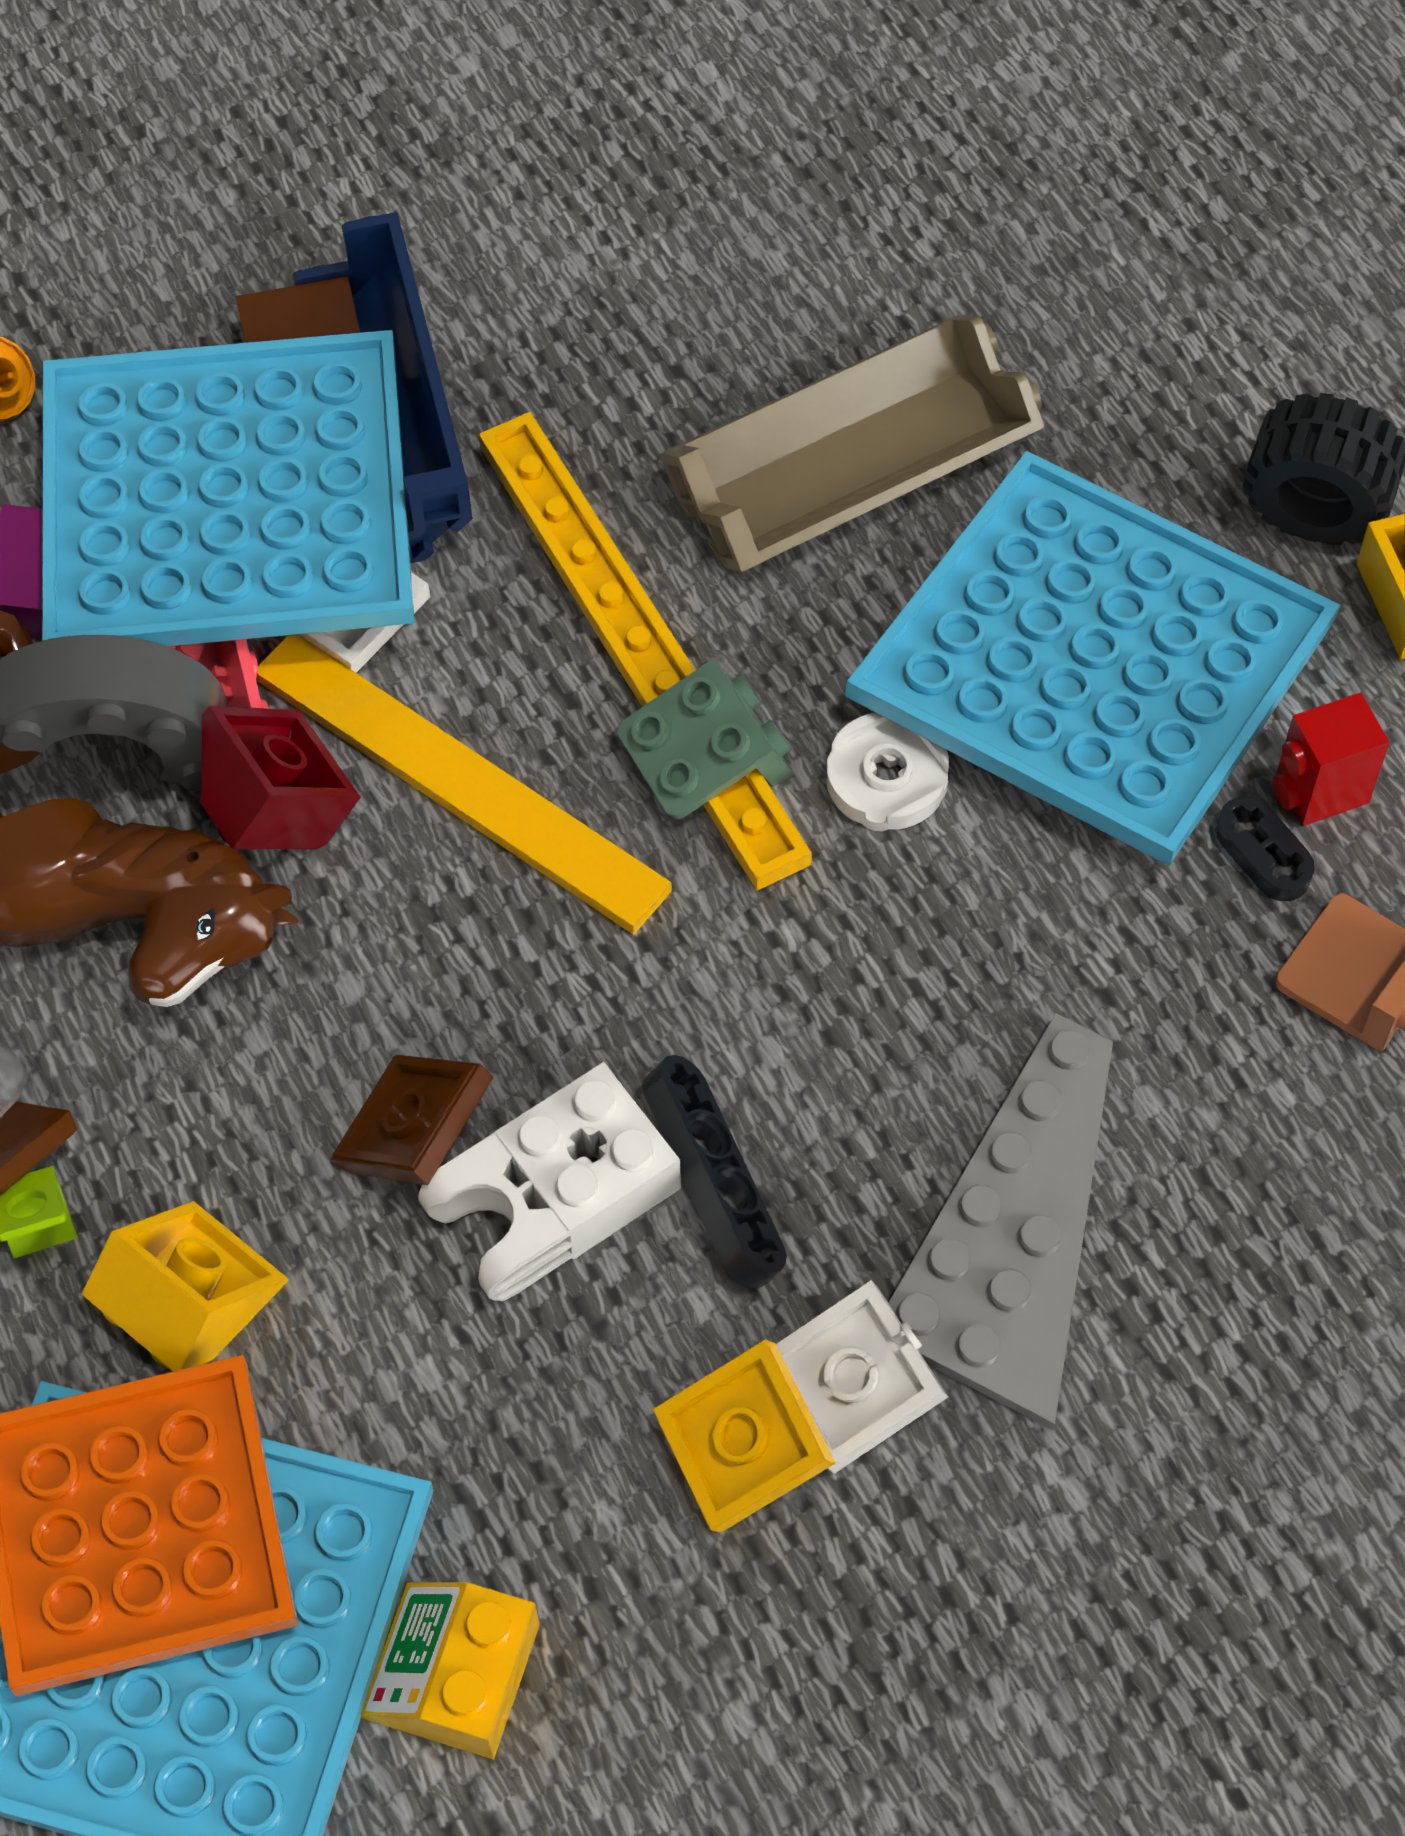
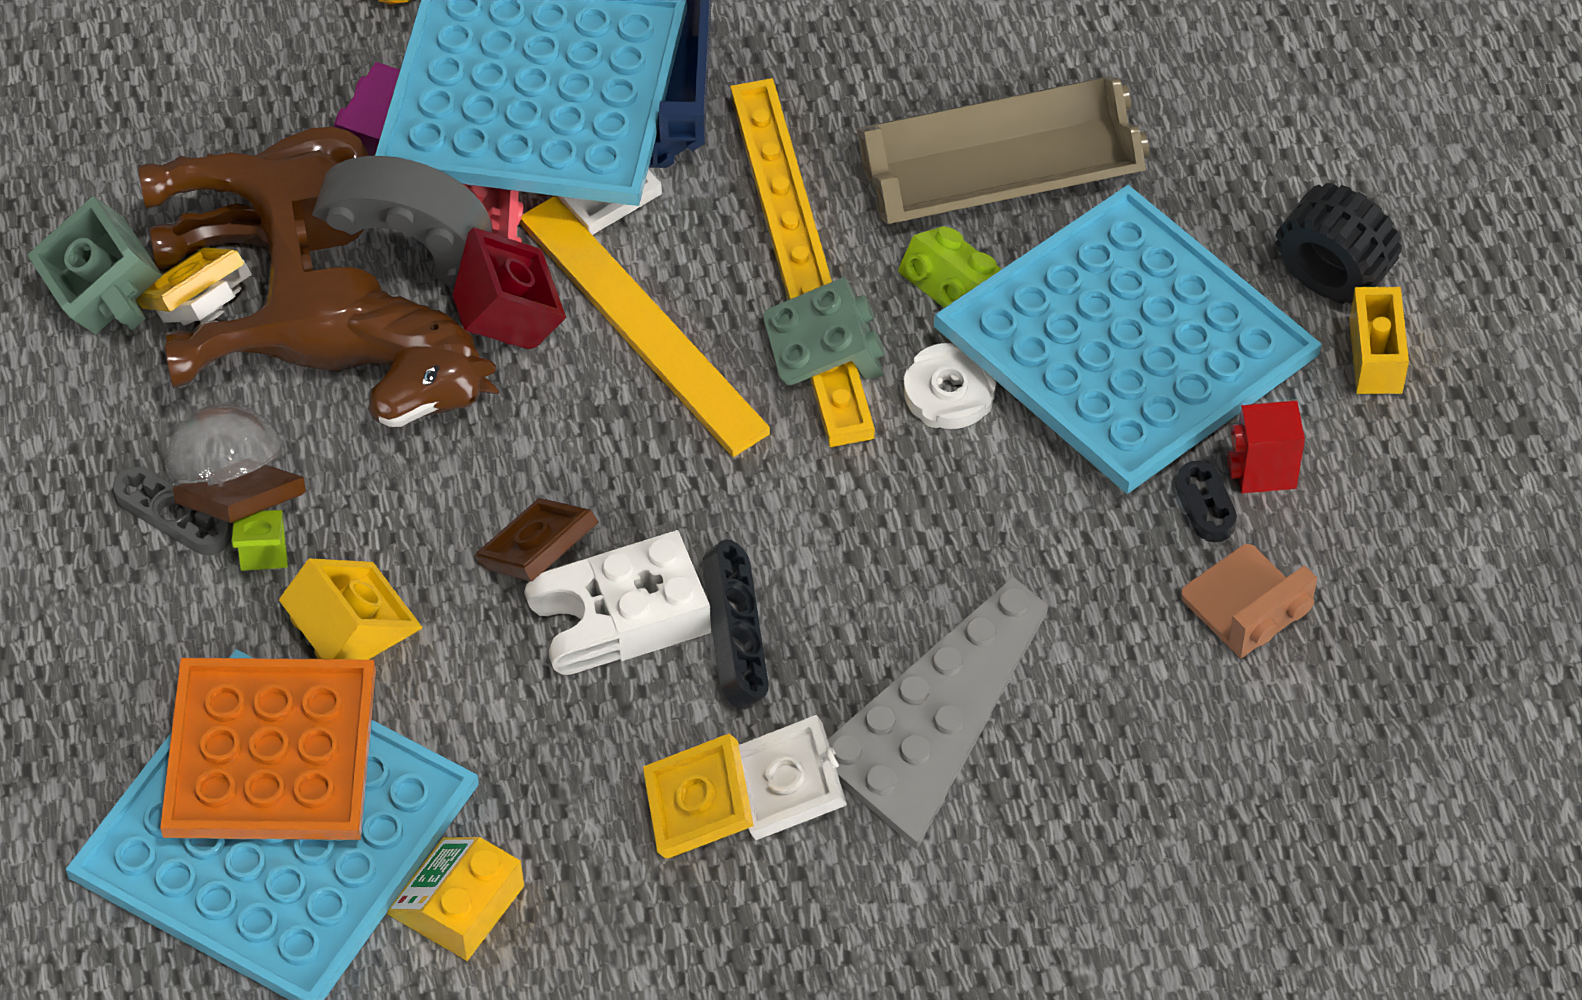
camera: 15 degrees right, 5 degrees down
none -> lime bracket [898,226,1002,308]

